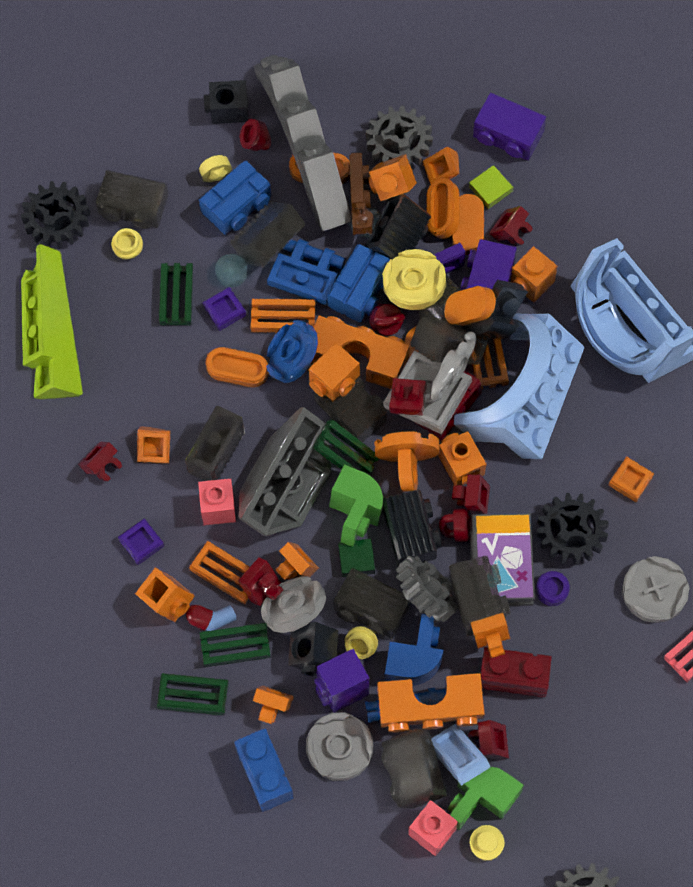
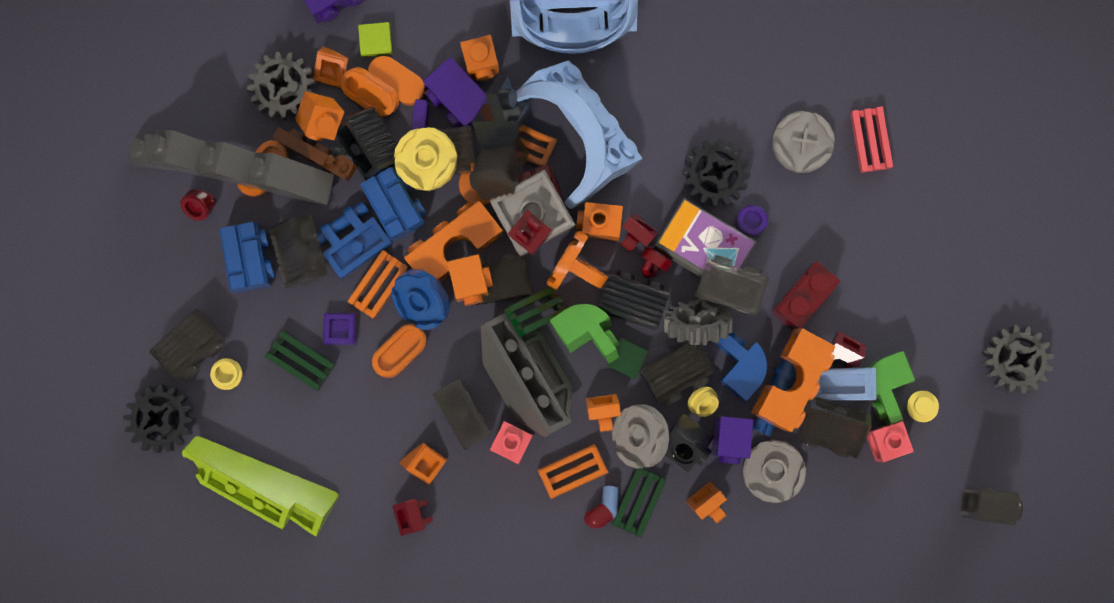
camera: 60 degrees left, 15 degrees up
dark purple tile [118,518,165,565] -> none
orange brick [135,567,195,622] -> none
dark green tile [157,673,229,716] -> none
light yellow tile [199,155,232,182] -> none
black brick [204,80,249,124] -> none
clear light blue tile [215,254,247,287] -> none
blue brick [234,729,294,812] -> none
dark red tile [238,557,283,606] -> none
dark red tile [369,304,405,336] -> none
light grey piece [431,332,476,401] -> none
orange tile [444,286,496,326] -> none
orange tile [470,613,510,658] -> none
dark red tile [489,206,533,246] -> none
orange tile [608,456,654,502] -> none

